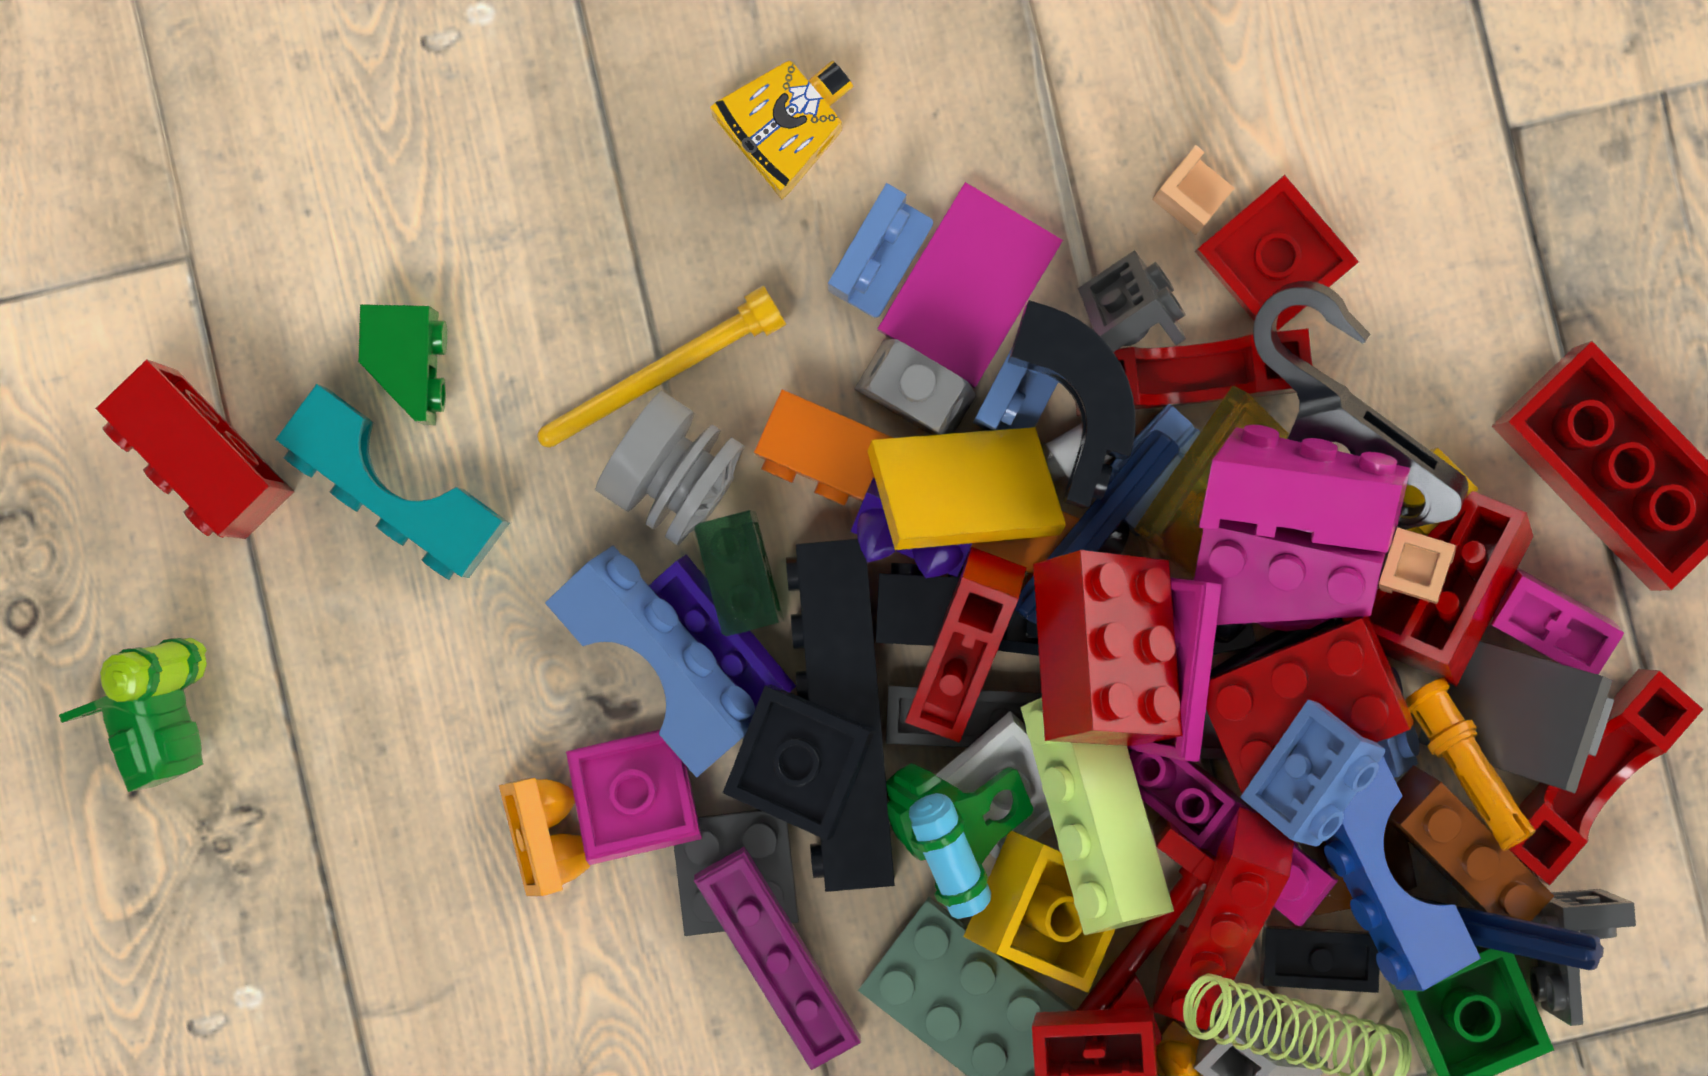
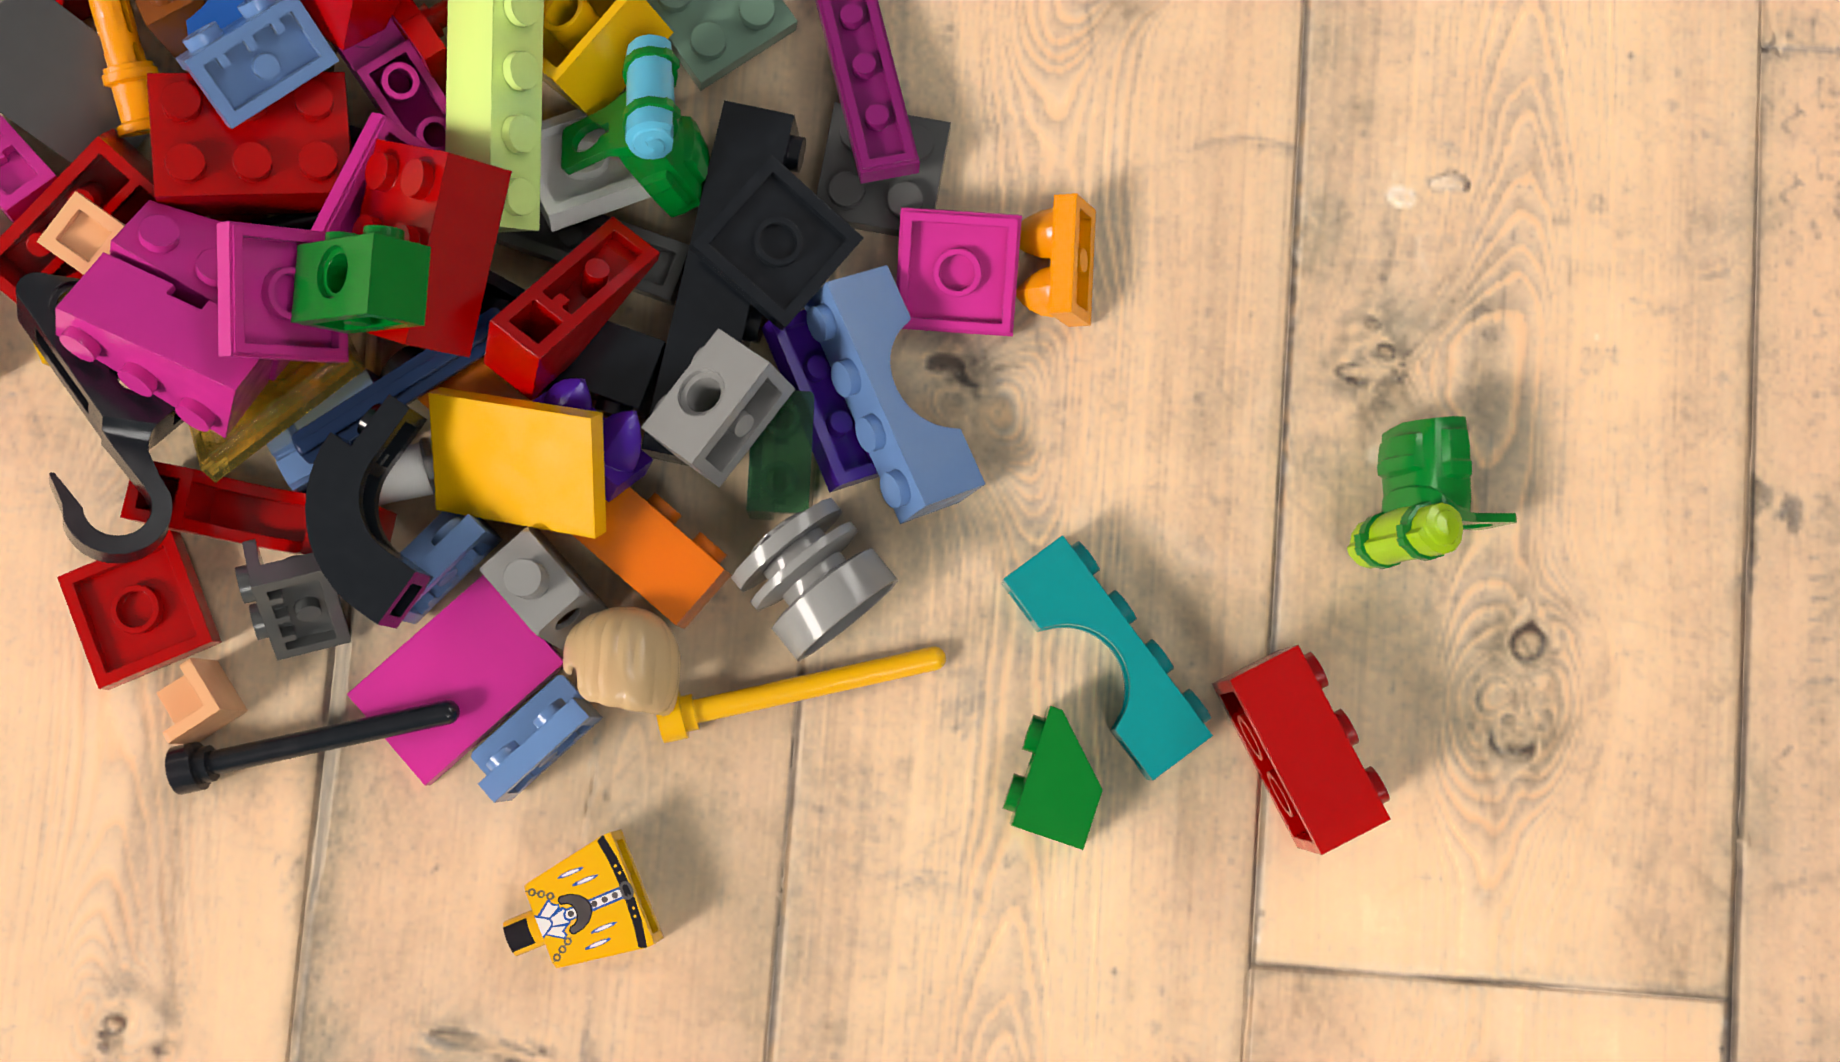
camera: 160 degrees left, 5 degrees down
none -> black piece [165,700,460,795]
none -> dark pink tile [217,221,349,363]
none -> green brick [291,225,431,334]
none -> tan piece [563,607,681,716]
none -> light grey brick [641,328,795,488]

